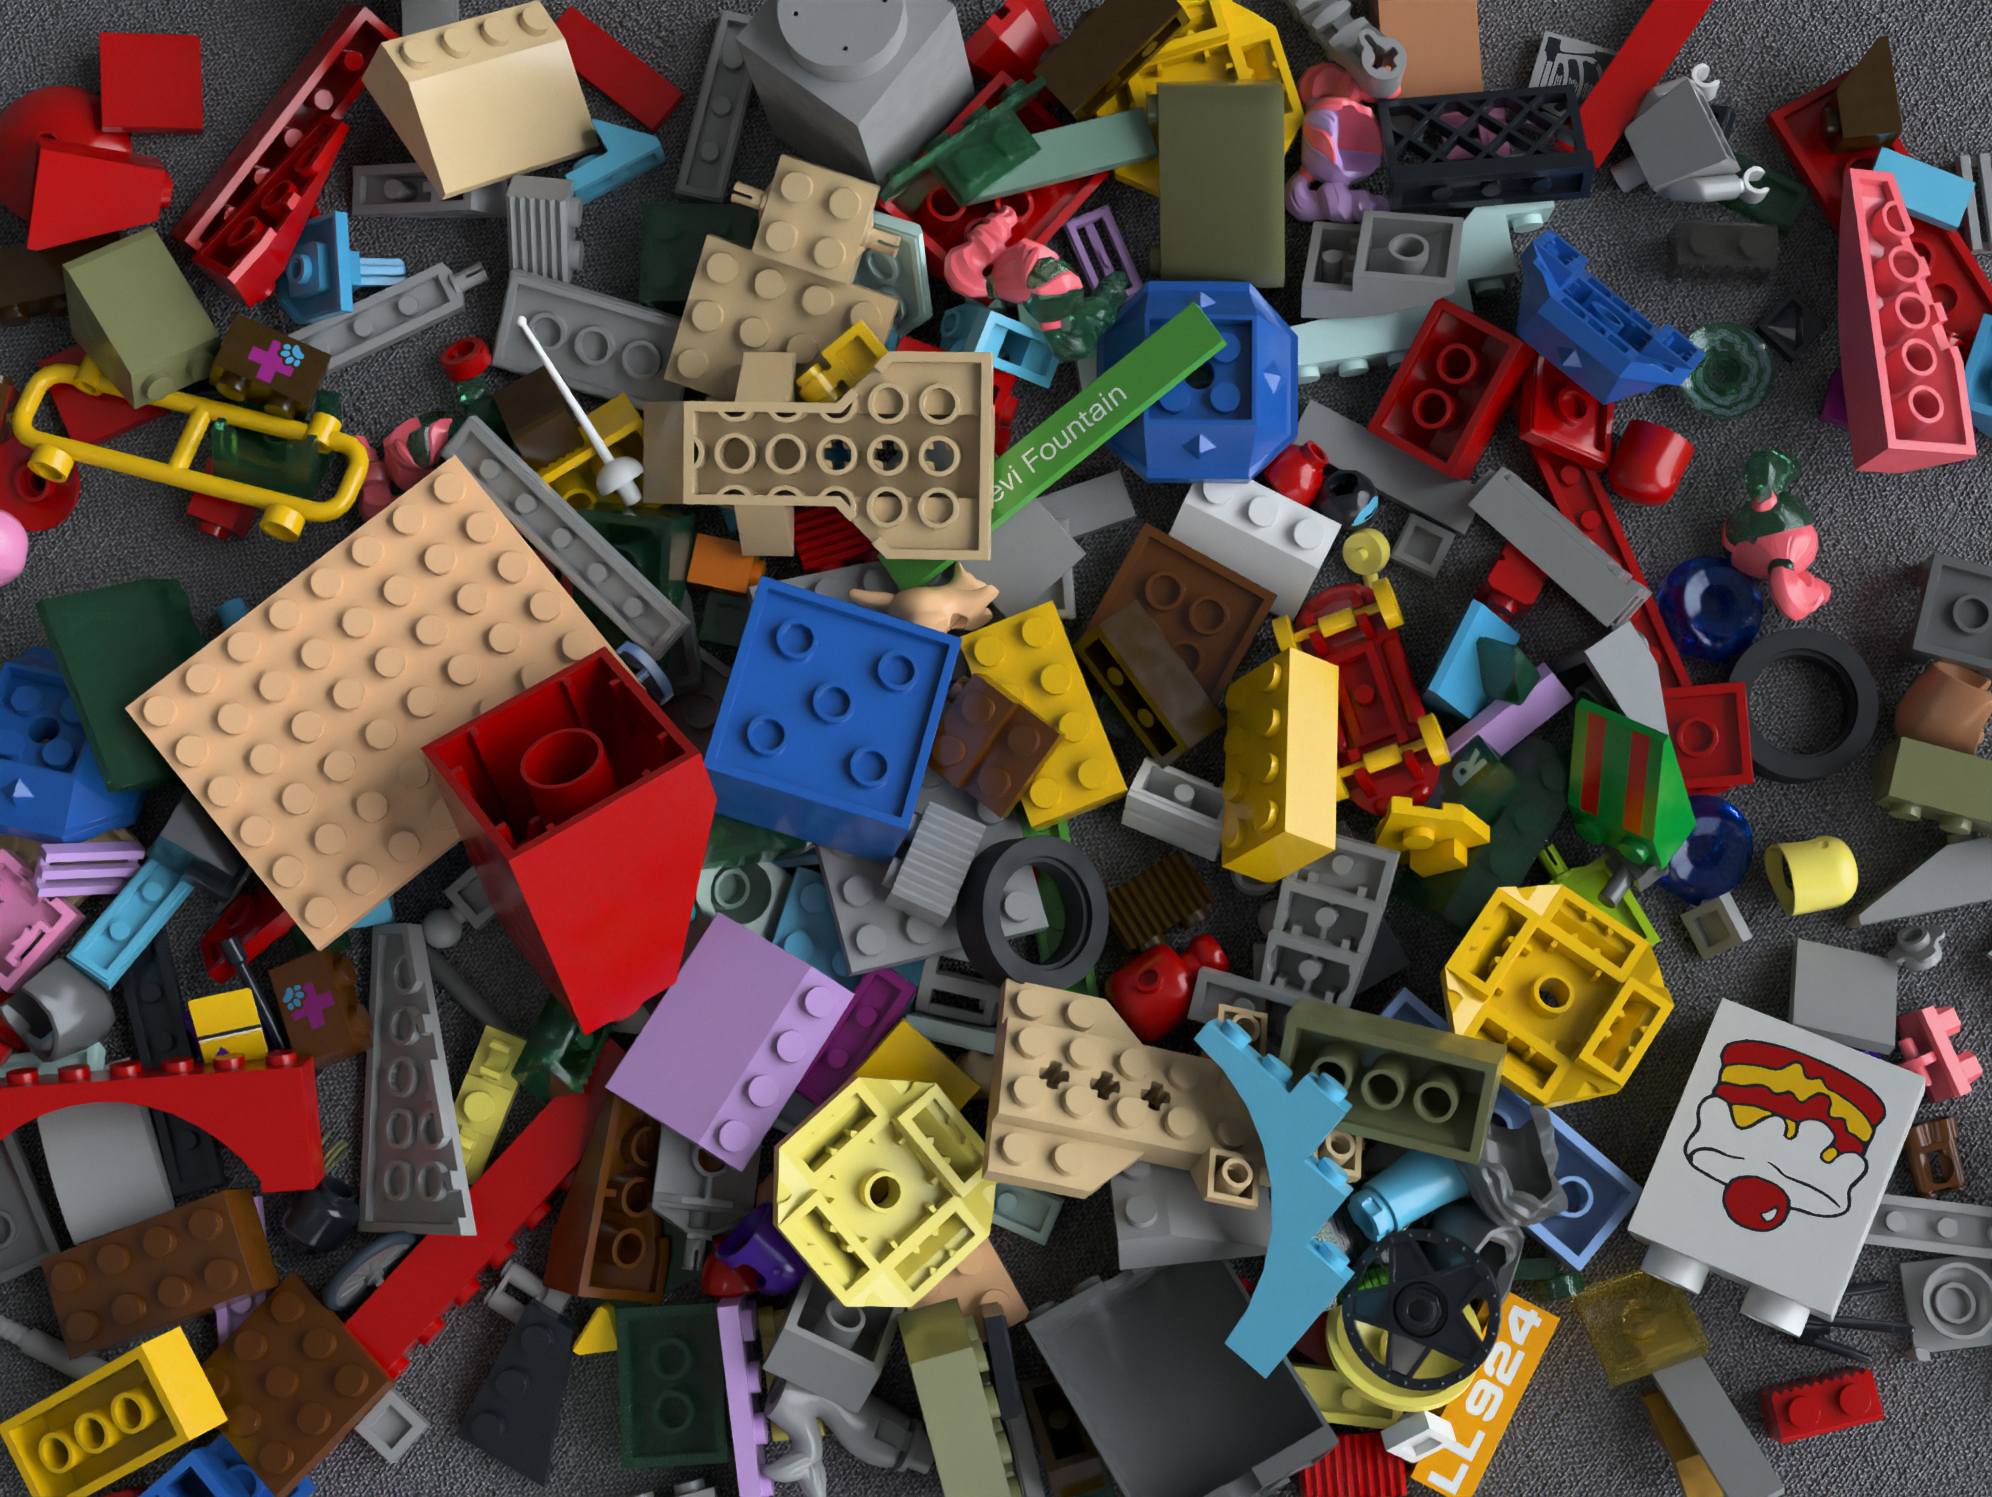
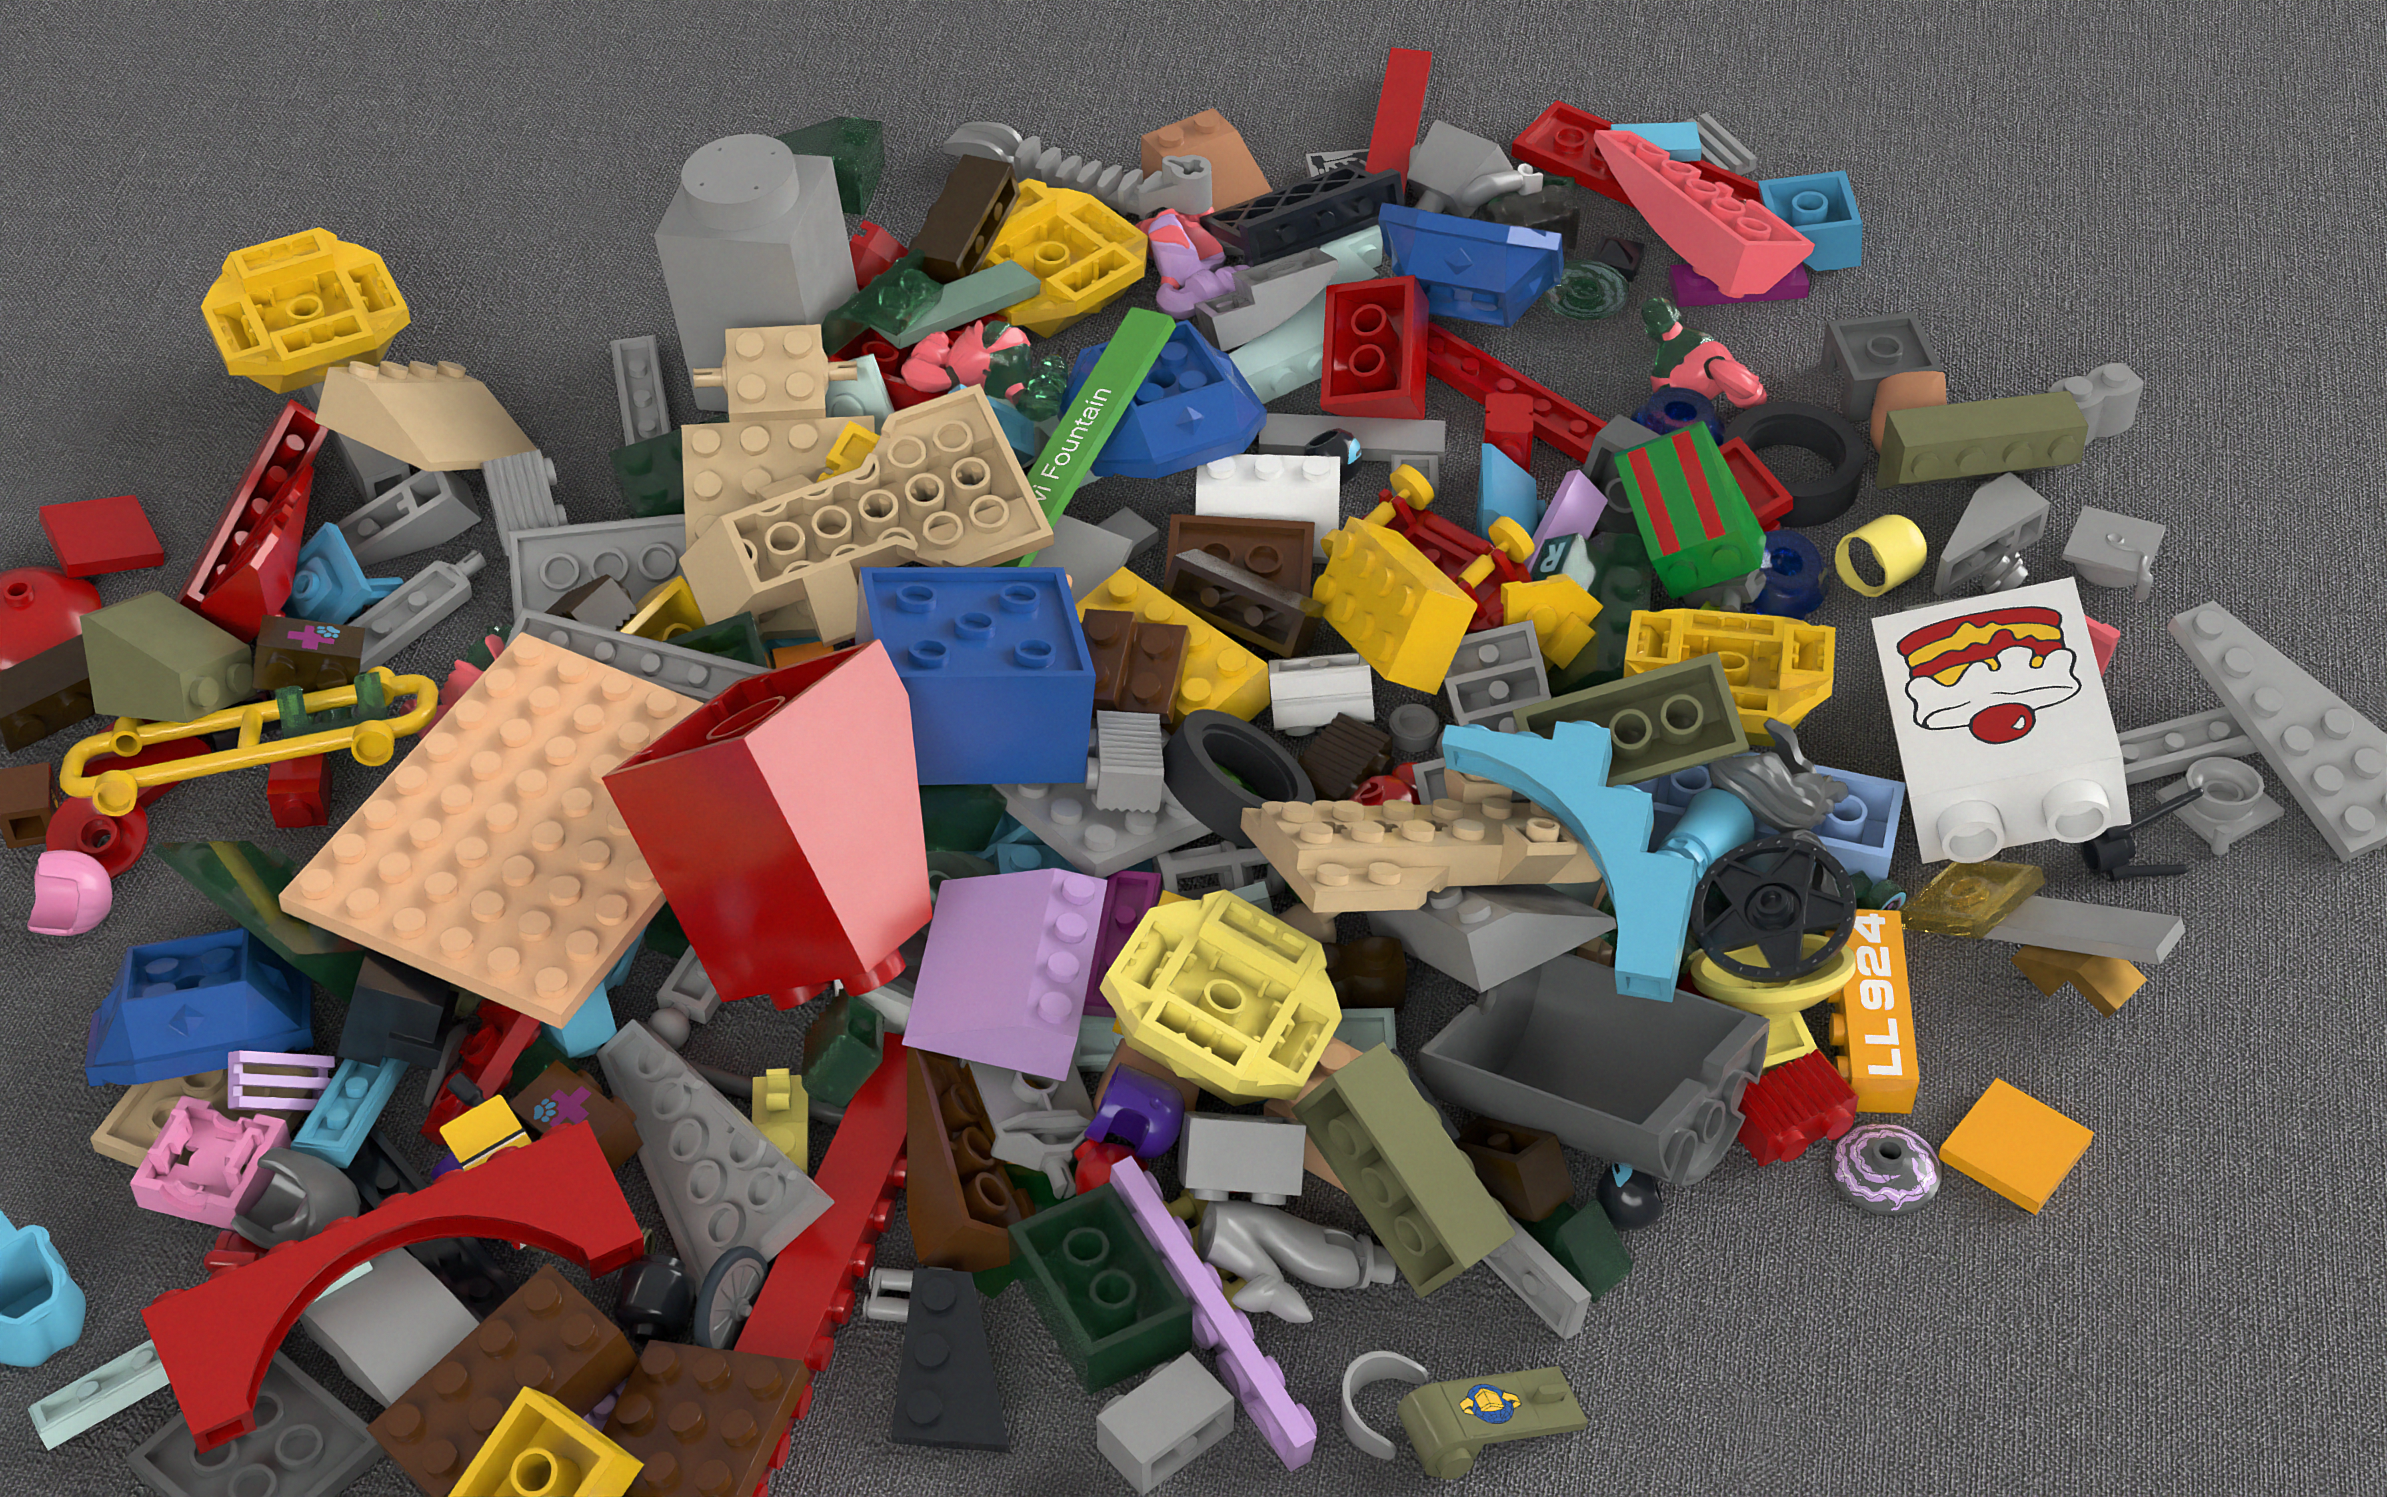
camera: 30 degrees left, 35 degrees down
red slope [25,136,173,251] -> none
light grey plate [354,1389,431,1464] -> none
red tile [439,337,492,382] -> none
white sword [516,316,644,507] -> none
red tile [555,6,685,135] -> none
medium azure slope [565,119,667,205] -> none
yellow slope [573,1301,625,1355] -> none
olive windscreen [1146,78,1285,288] -> none
red brick [1262,440,1329,508] -> none
light yellow piece [1343,528,1390,589] -> none
white plate [1381,1410,1457,1464] -> none
light grey door [1468,466,1652,627] -> none
slope [1476,637,1541,706] -> none
red tile [1519,352,1614,472] -> none
red helmet [1607,419,1695,507] -> none
light grey plate [1680,892,1753,961] -> none
red brick [1757,1365,1884,1444] -> none
dark brown slope [1820,36,1903,154] -> none
reddish brown piece [1902,1115,1967,1198] -> none

